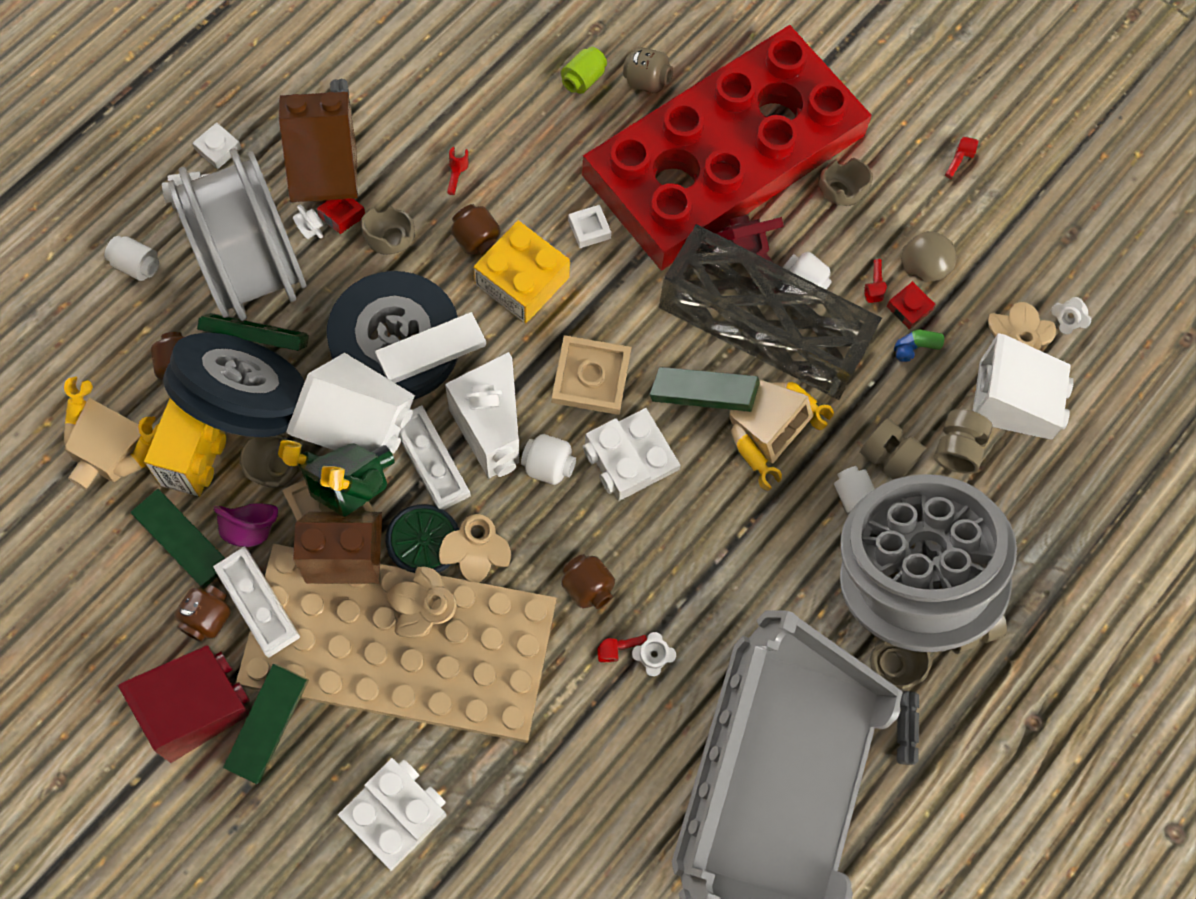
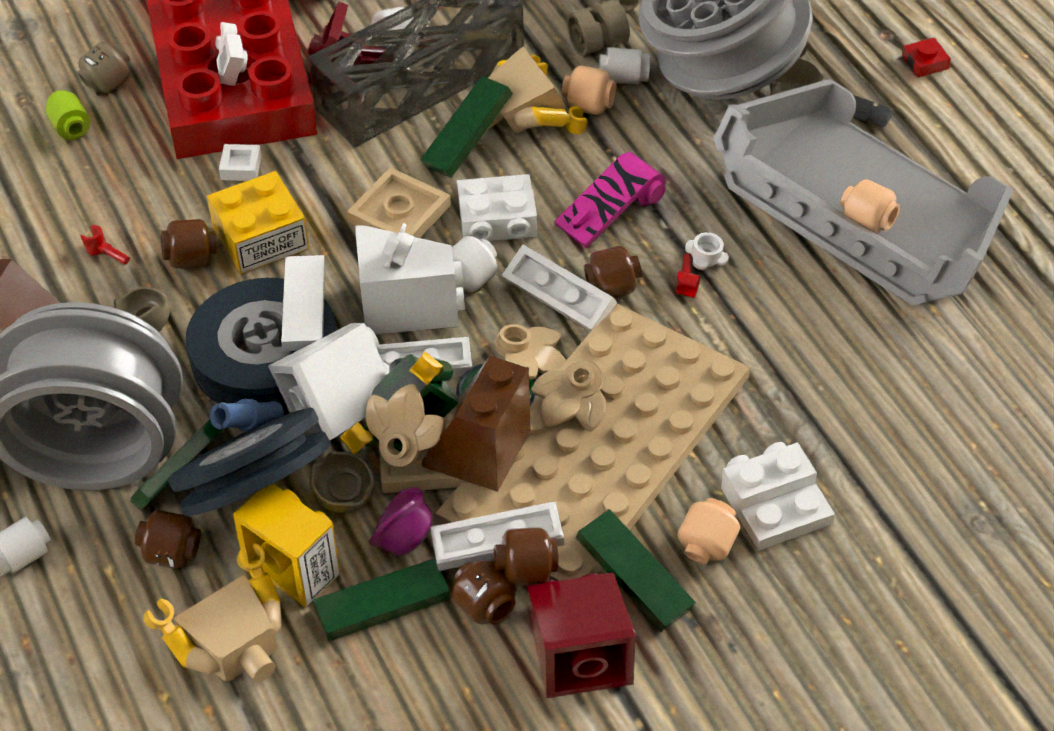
camera: 60 degrees left, 20 degrees down
none -> medium blue pin [210,399,284,431]
none -> white plate [215,22,247,86]
none -> tan plate [366,384,445,467]
none -> reddish brown head [493,527,559,585]
none -> white plate [501,245,617,331]
none -> dark pink door [554,152,666,249]
none -> light nougat head [562,65,616,115]
none -> light nougat head [677,498,740,564]
none -> light nougat head [840,179,900,234]
none -> red plate [902,37,951,78]

